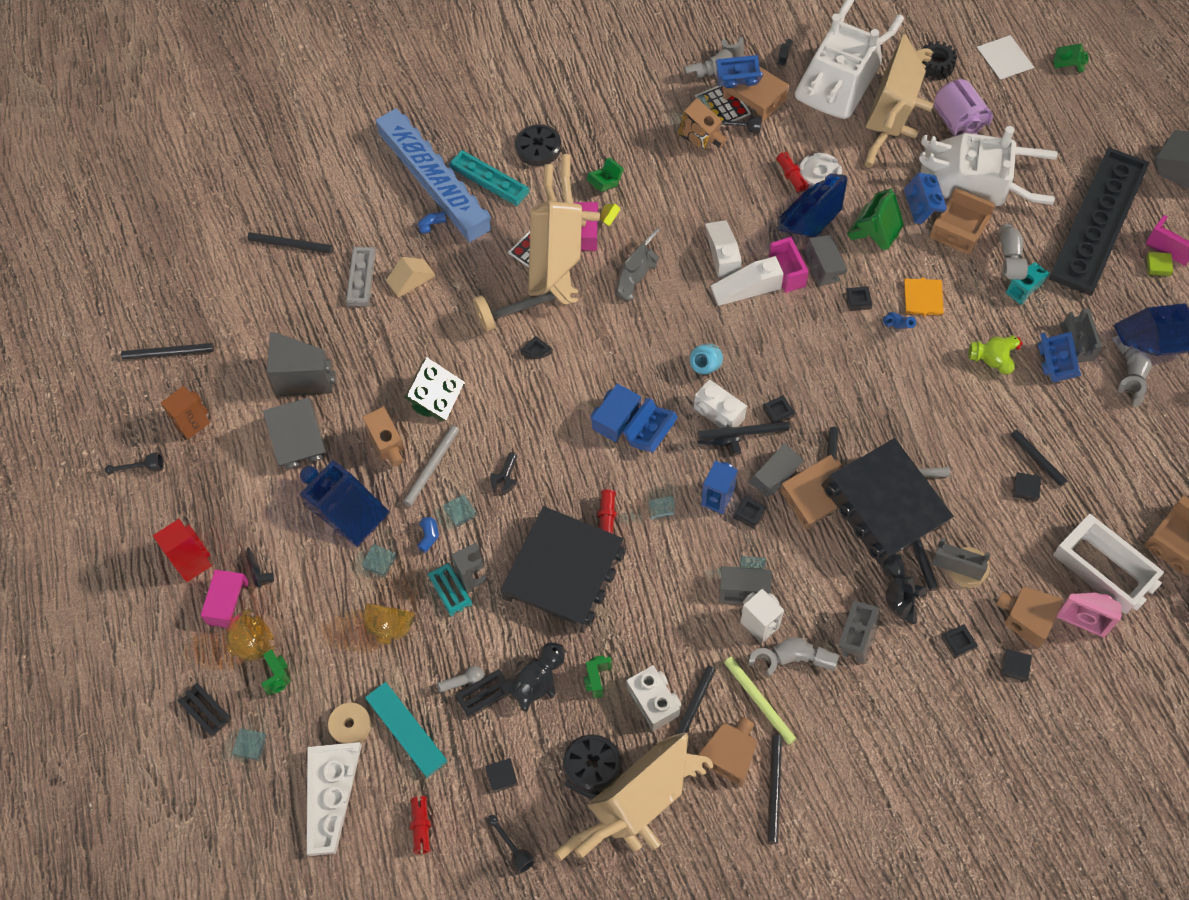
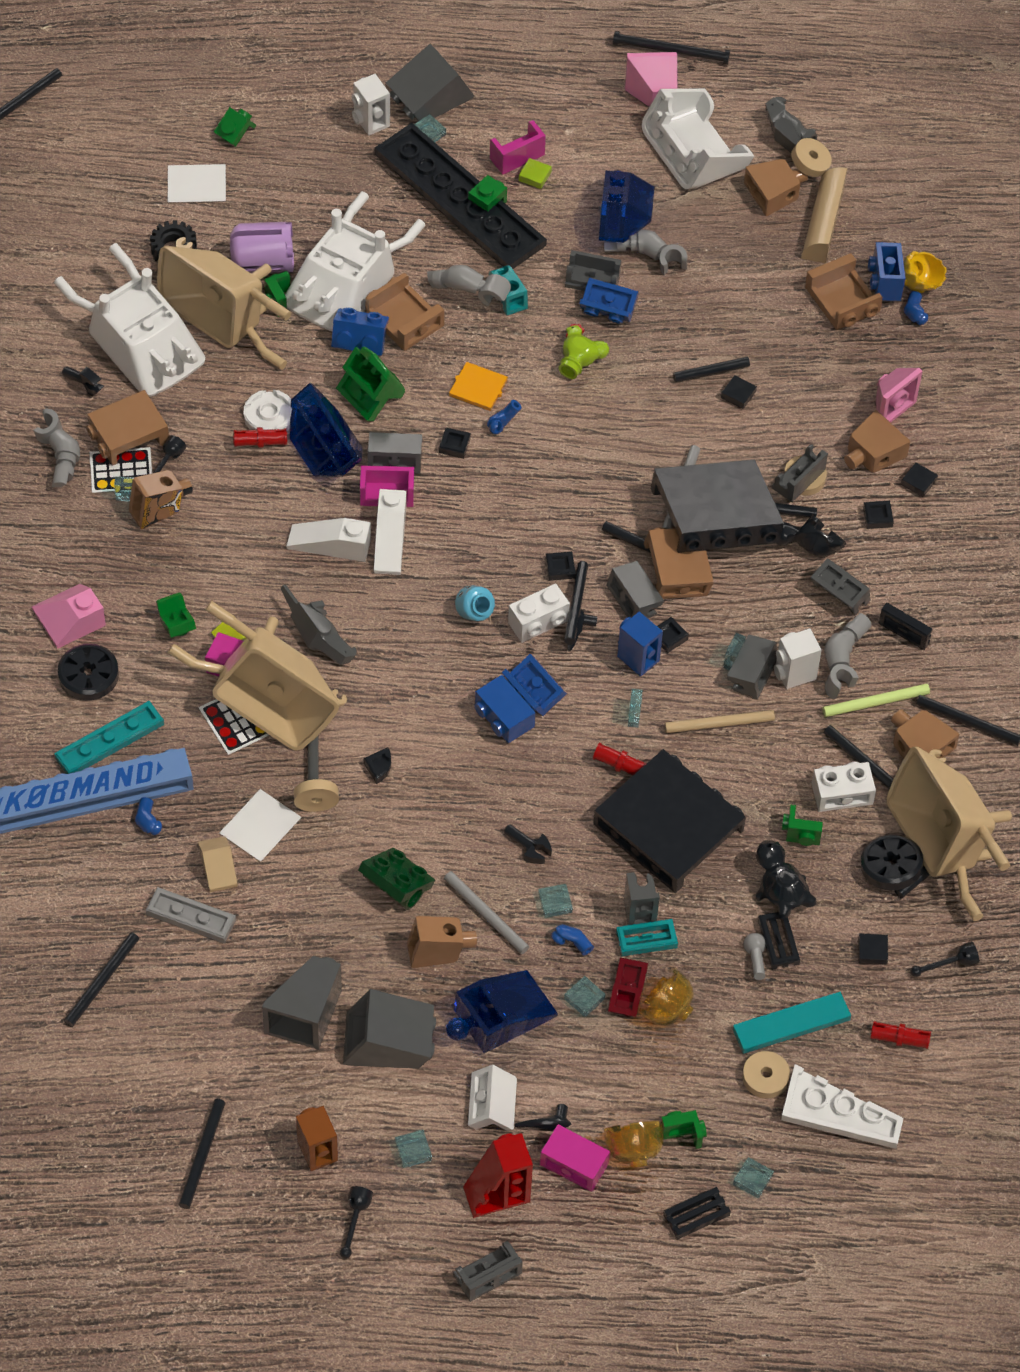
camera: 75 degrees left, 5 degrees down
blue bracket [715,55,763,88] -> none
white piece [1053,514,1164,614] -> none
none -> bright pink slope [32,584,106,649]
none -> white sticker [220,789,301,862]
none -> green bracket [264,271,290,317]
none -> white brick [352,74,390,136]
none -> clear light blue tile [395,1130,432,1168]
none -> clear light blue tile [414,114,446,142]
none -> dark grey hinge [453,1241,523,1302]
none -> green bracket [468,175,507,212]
none -> white panel [468,1065,517,1131]
none -> dark red slope [608,957,649,1018]
none -> tan bar [665,710,775,733]
none -> black tile [879,602,933,650]

